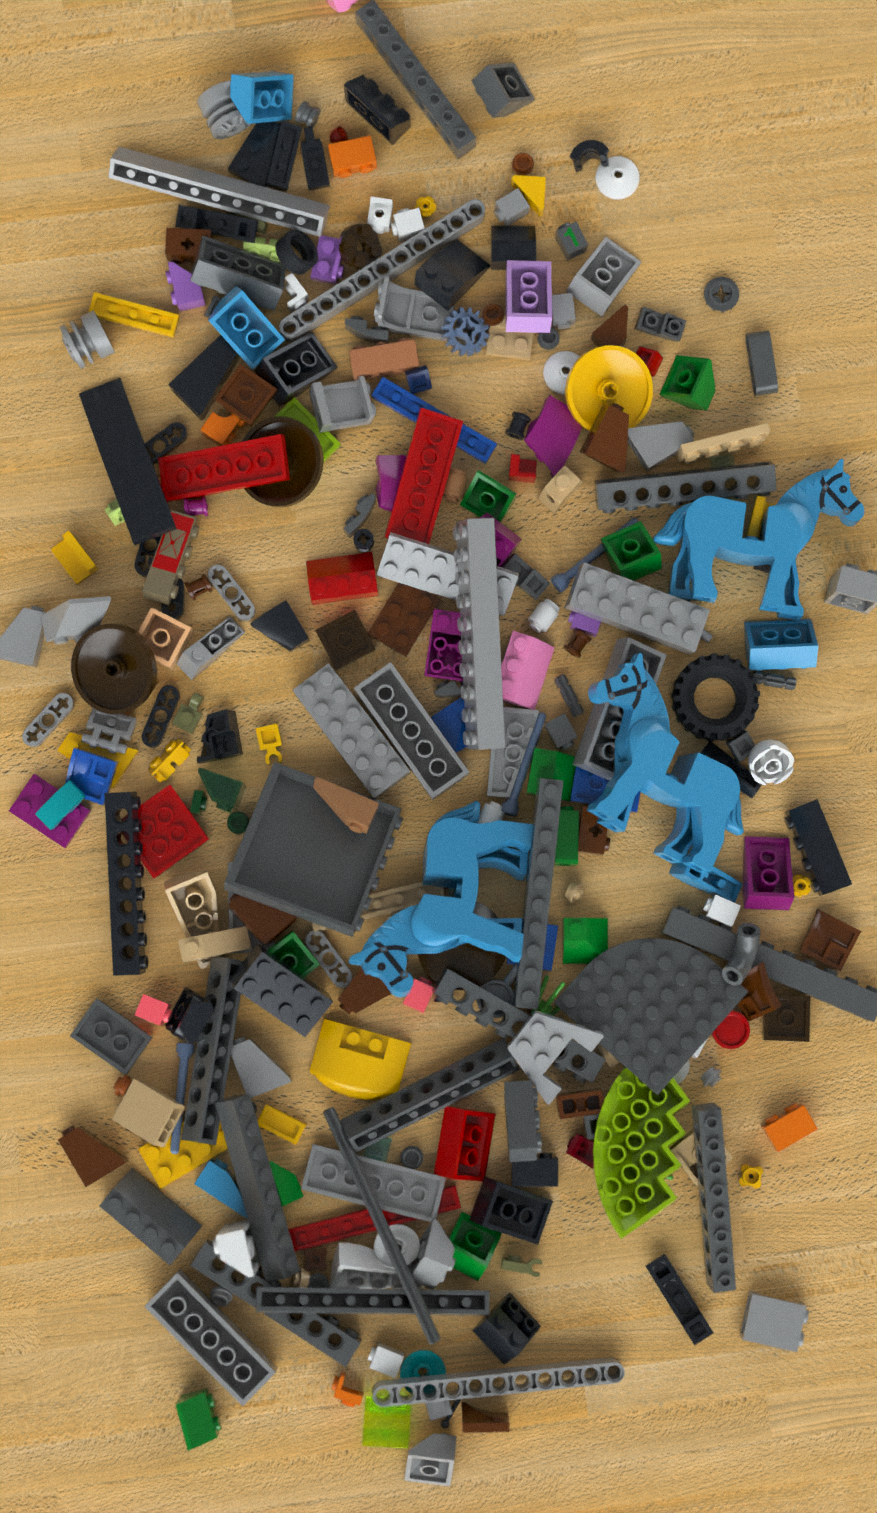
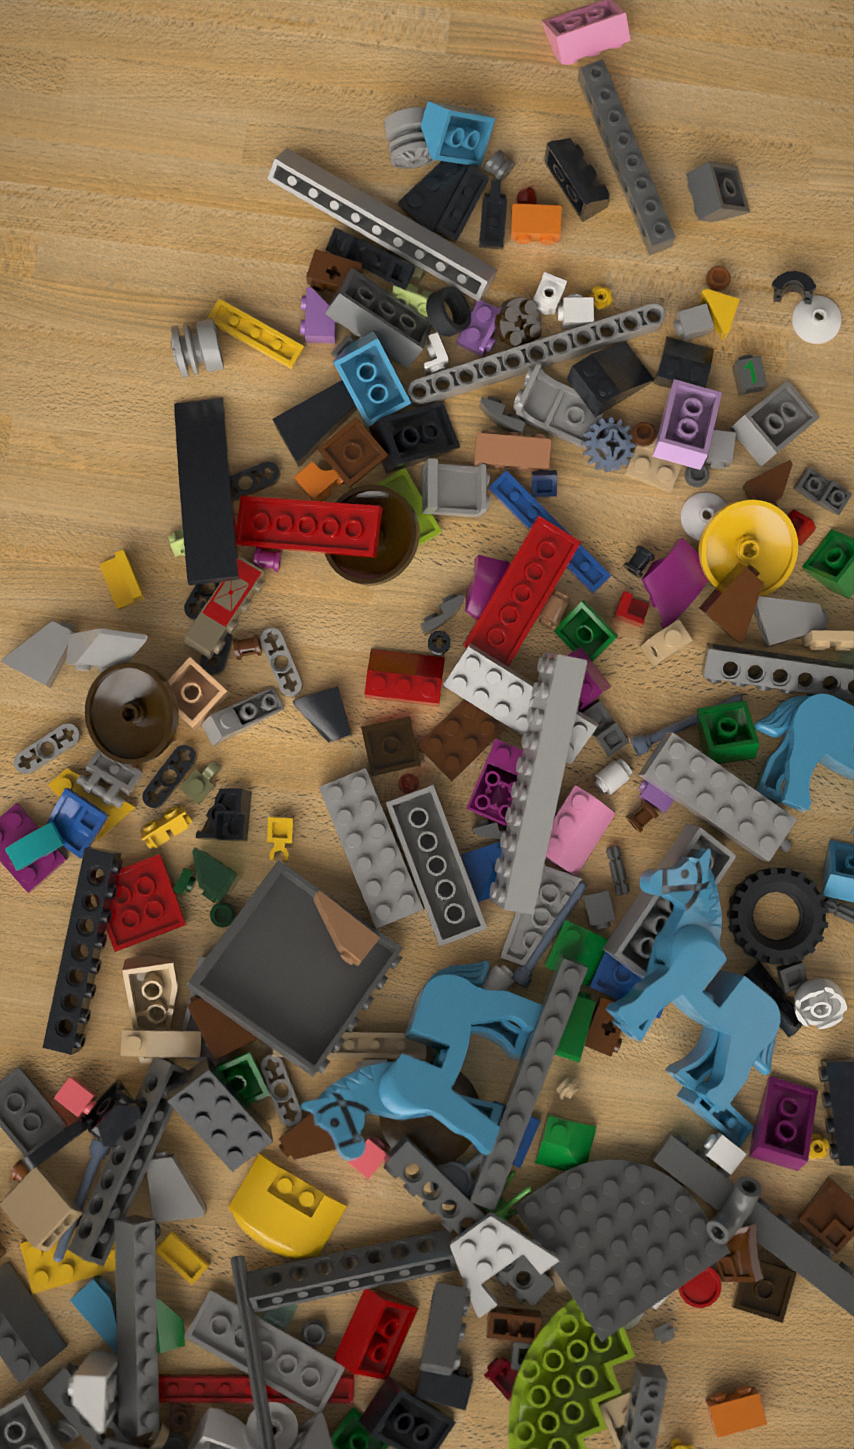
camera: 15 degrees right, 0 degrees up
none -> black beam [22,1116,89,1172]
none -> clear red hinge [398,773,420,794]

